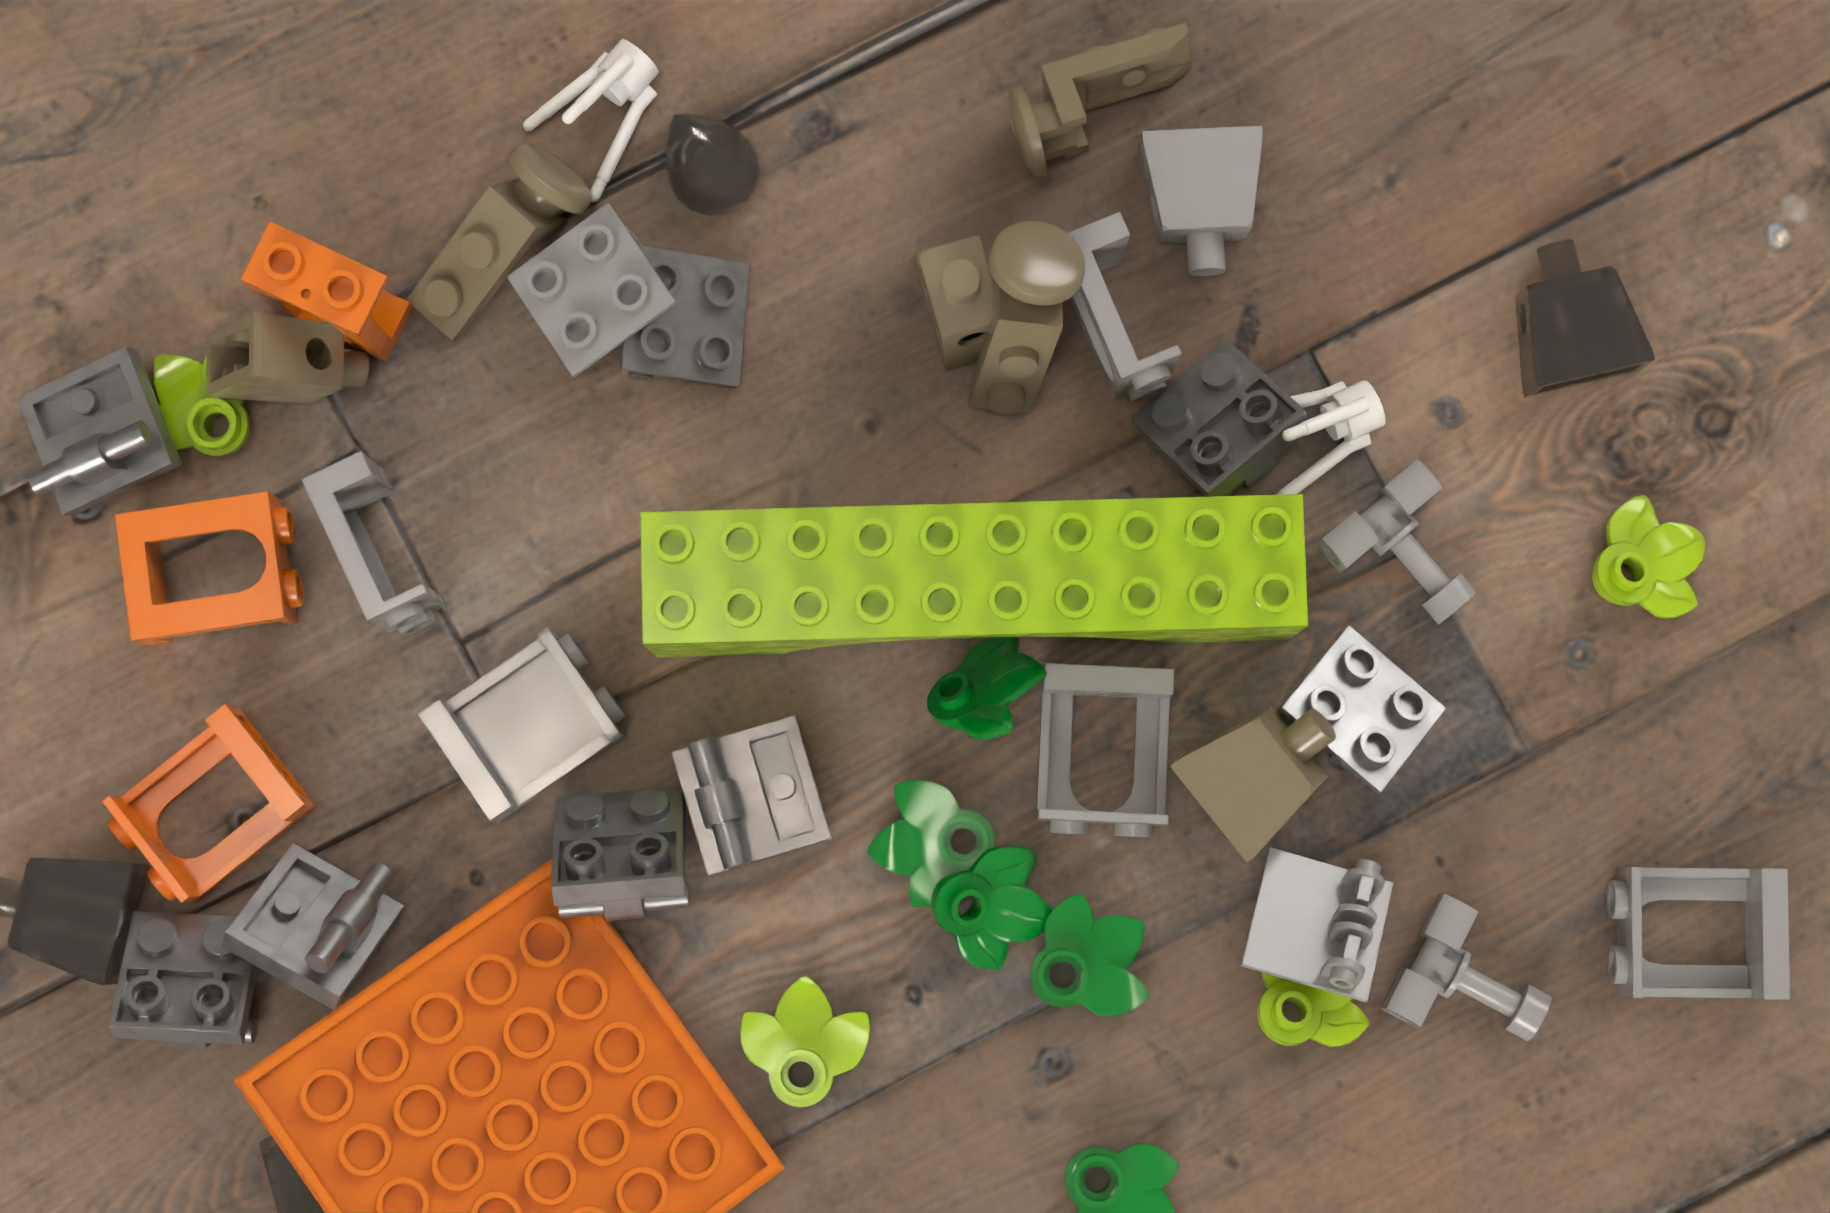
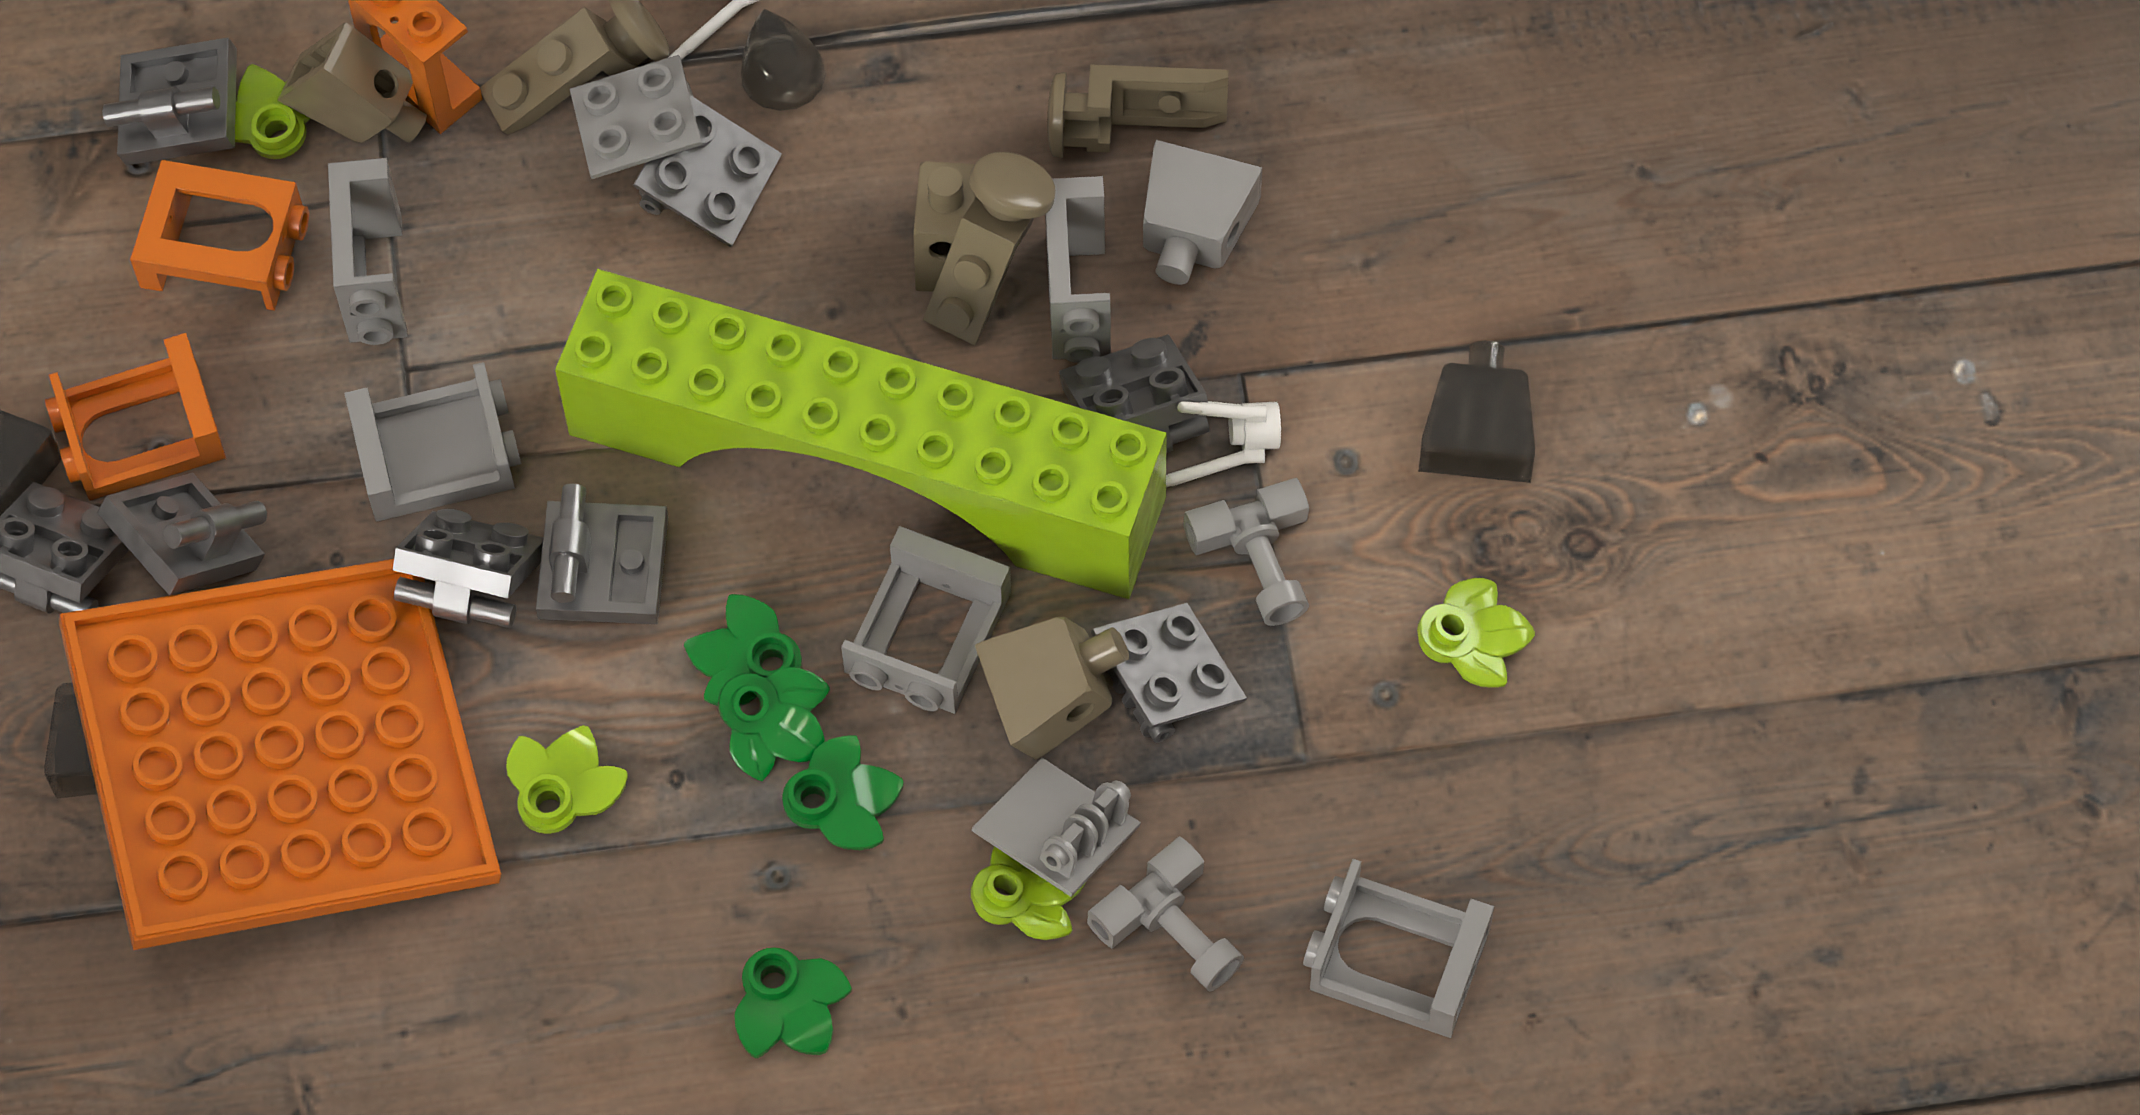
camera: 20 degrees right, 20 degrees down
green plate [927,637,1047,740] -> none

